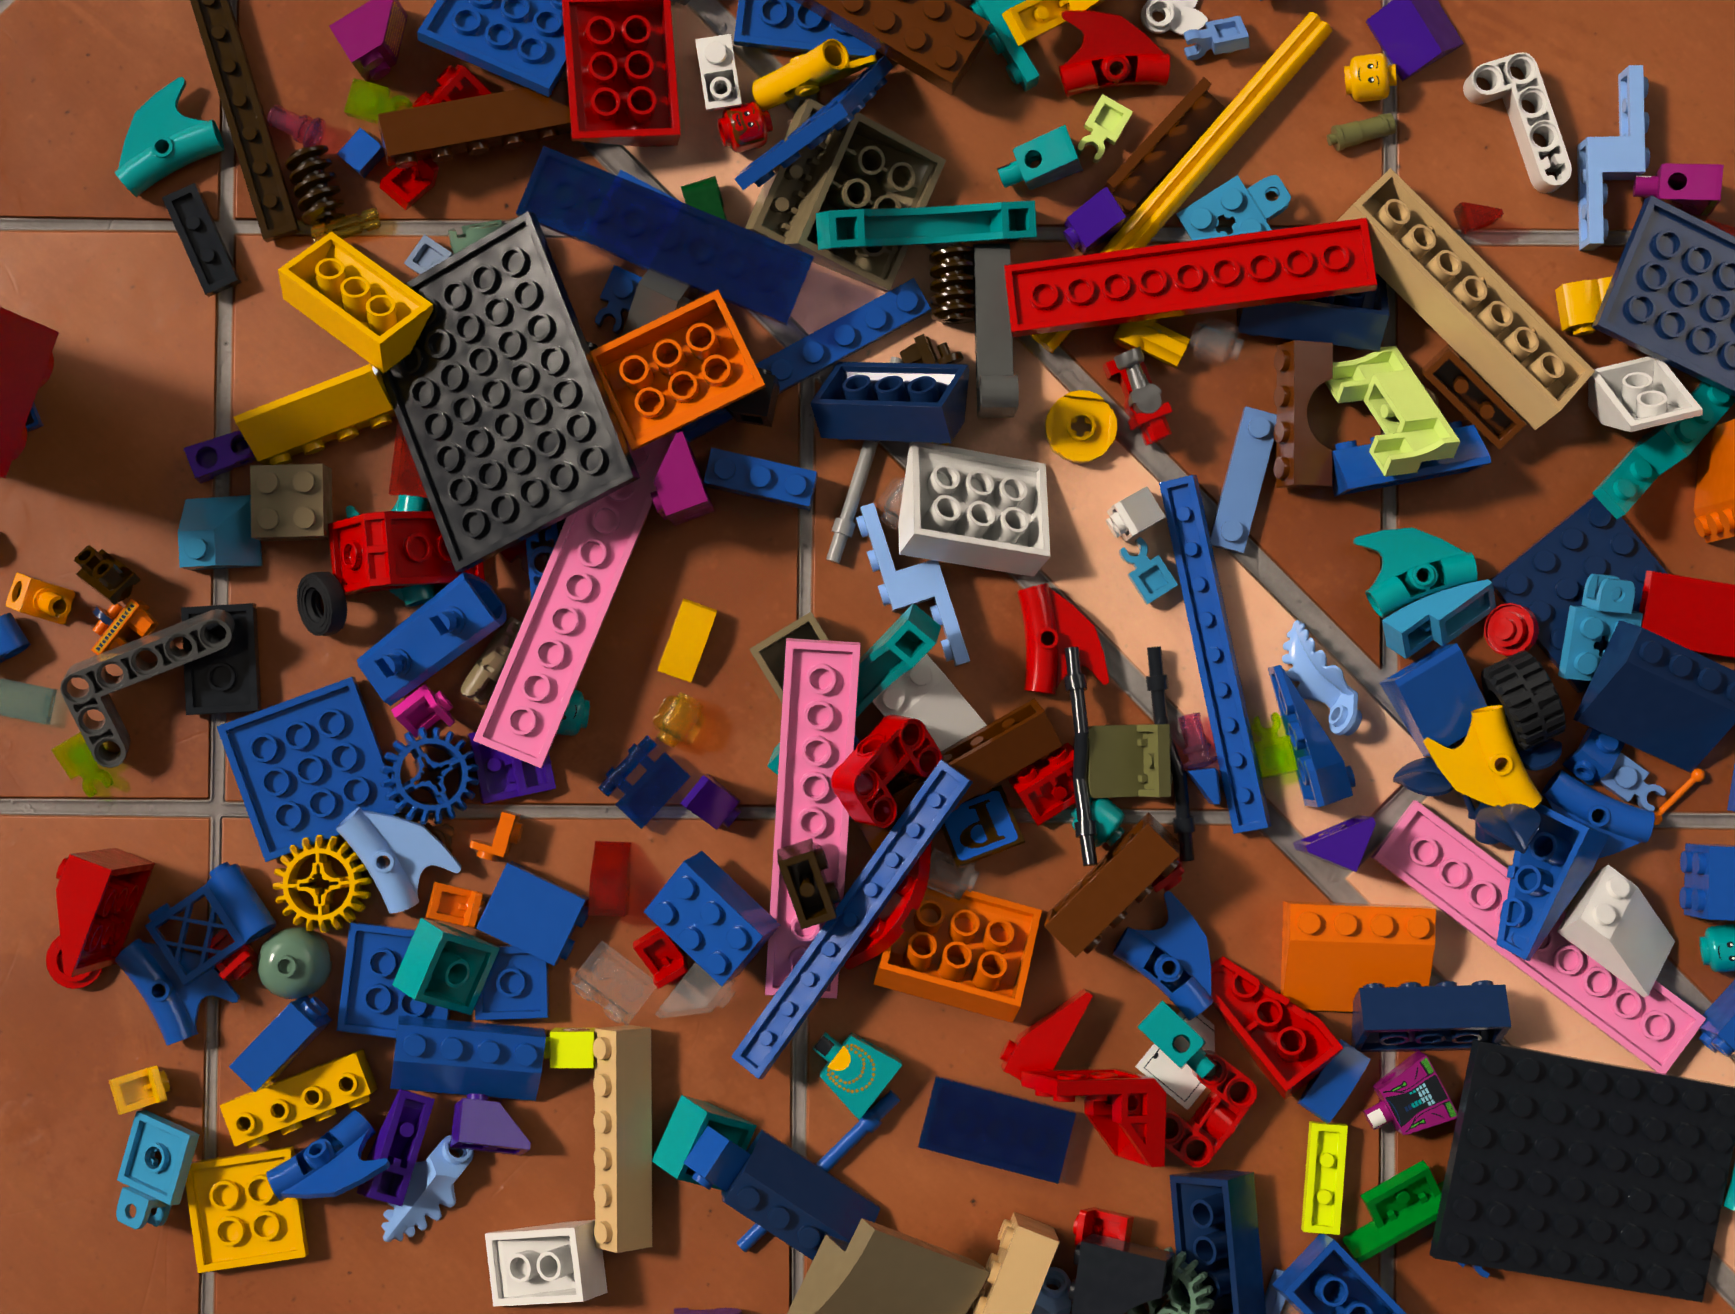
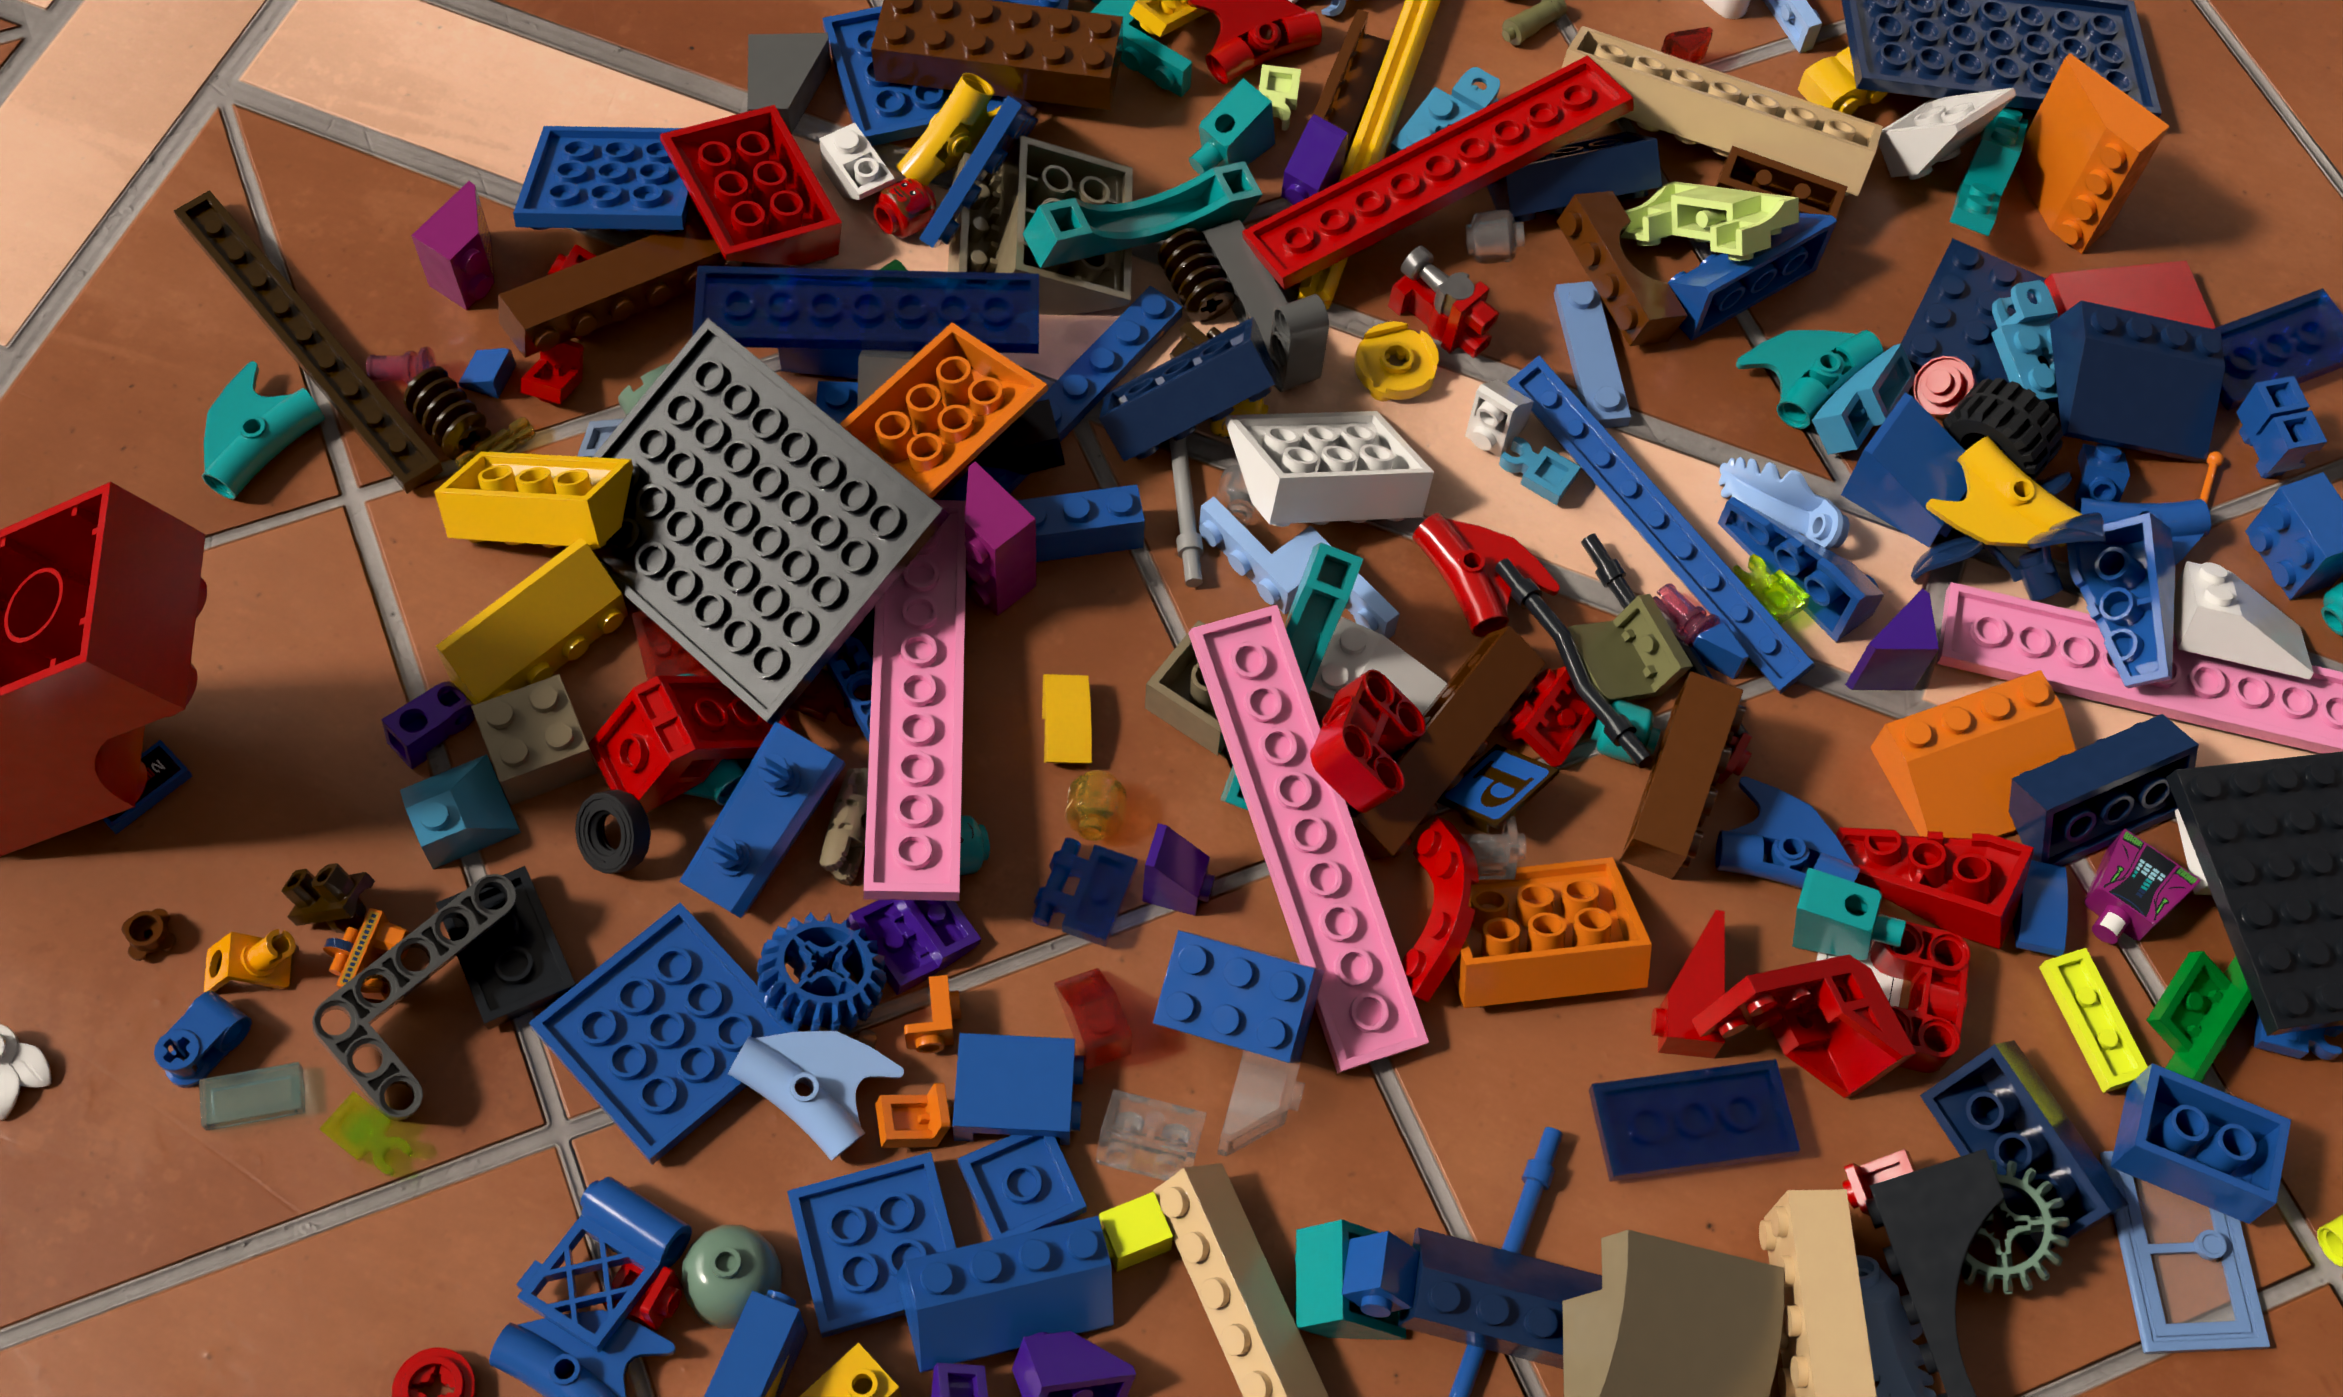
camera: 25 degrees left, 25 degrees down
red slope [56,848,155,977] -> none
black plate [162,183,242,297] -> none
yellow gear [273,835,372,933] -> none
clear neon green plate [344,78,412,124] -> none
dark pink bracket [391,684,455,738] -> none
teal slope [392,918,500,1015] -> none
red bracket [633,926,688,989] -> none
blue plate [731,760,973,1079] -> none
dark brown brick [777,838,841,929] -> none
teal torso [812,1032,902,1120] -> none
yellow piece [1113,319,1190,368] -> none
medium blue plate [1597,753,1666,811] -> none

